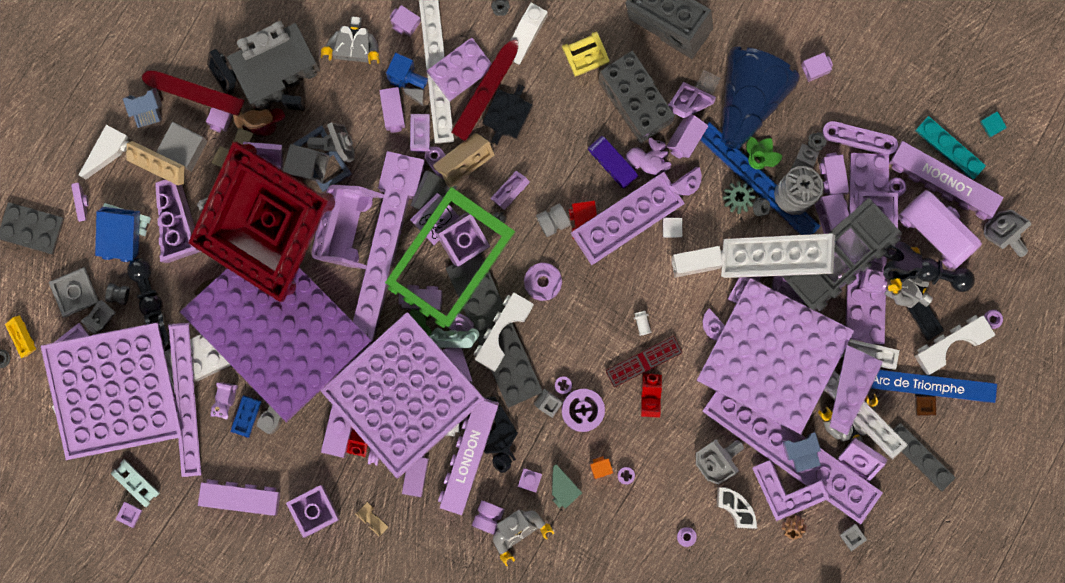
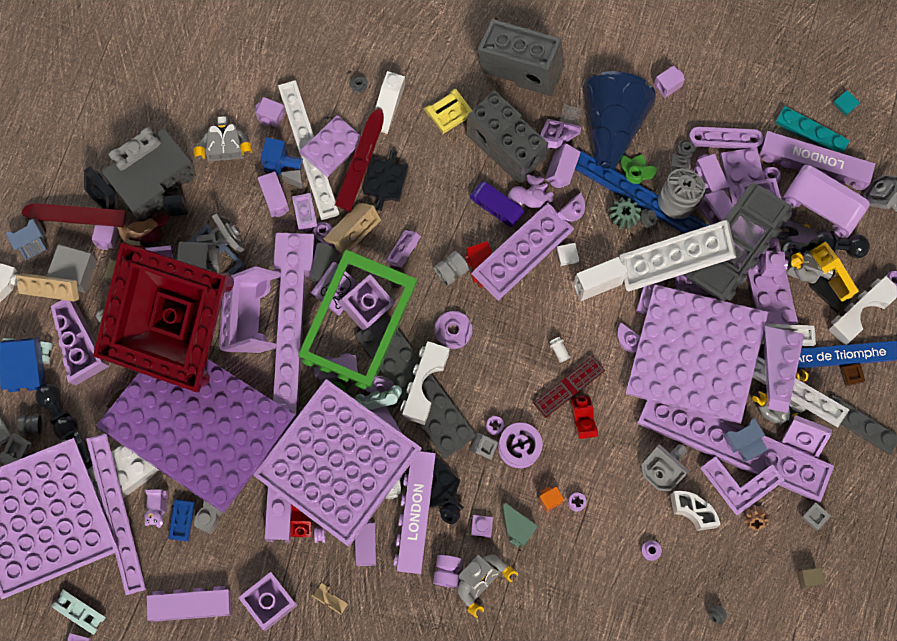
camera: 15 degrees left, 10 degrees down
none -> yellow panel [809,241,859,301]

